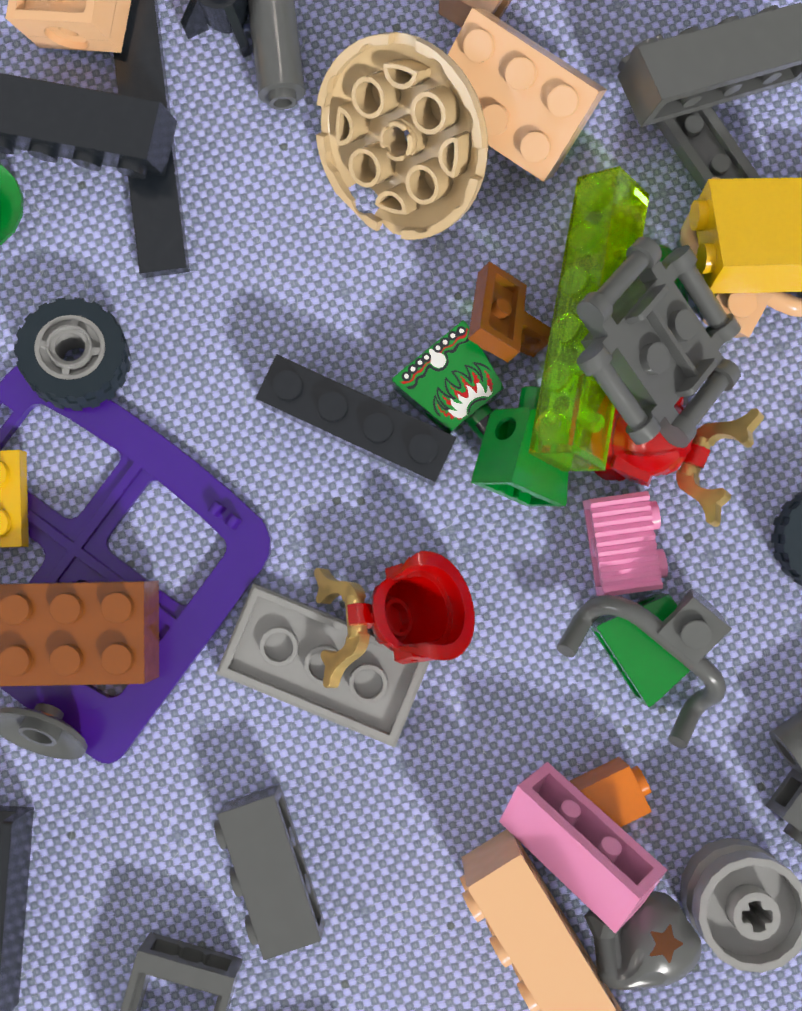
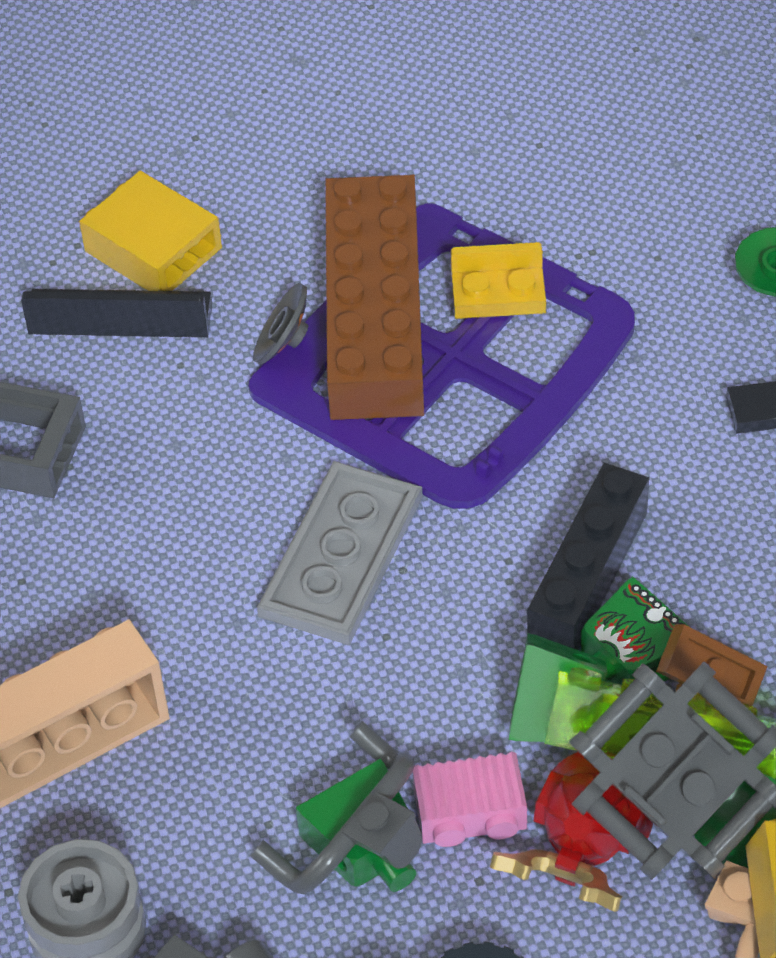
camera: 85 degrees right, 35 degrees down
black wheel [14,297,131,411] -> none
dark grey brick [214,784,325,961] -> none
red helmet [314,550,475,688] -> none
bright pink brick [499,762,668,934] -> none
orange brick [570,757,652,827] -> none
dark grey piece [584,891,702,990] -> none

